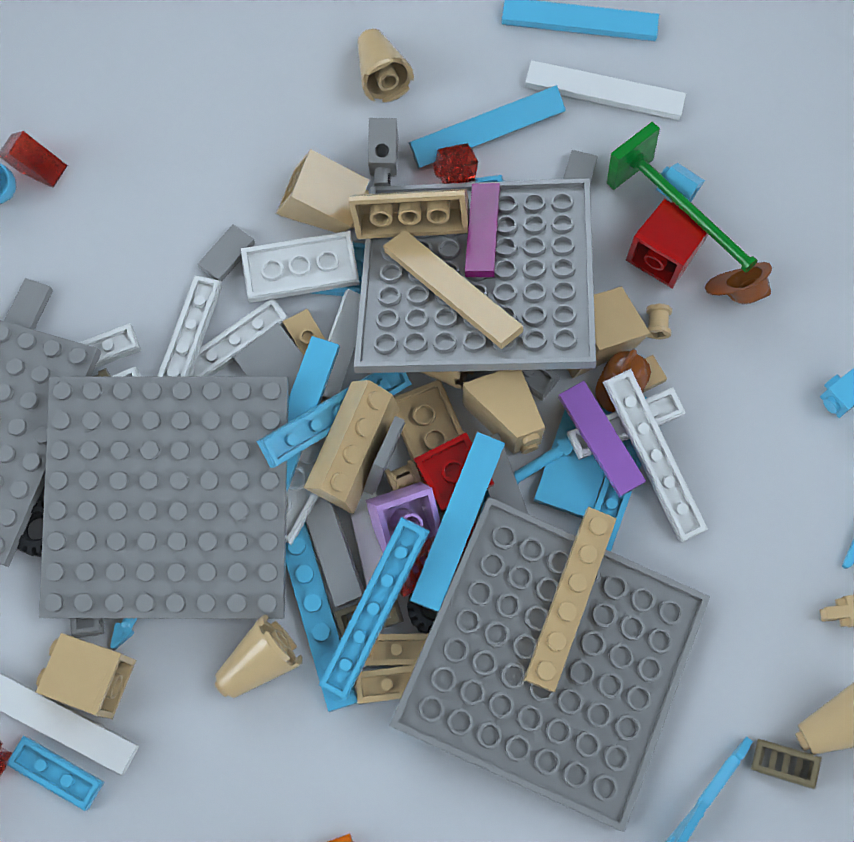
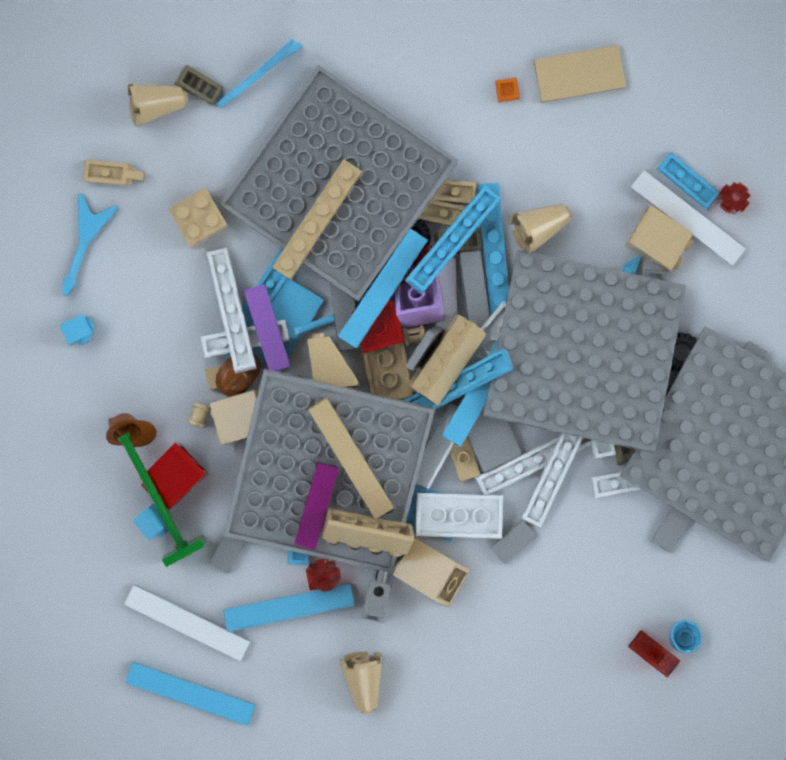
camera: 170 degrees left, 15 degrees up
none -> tan brick [168,187,229,248]

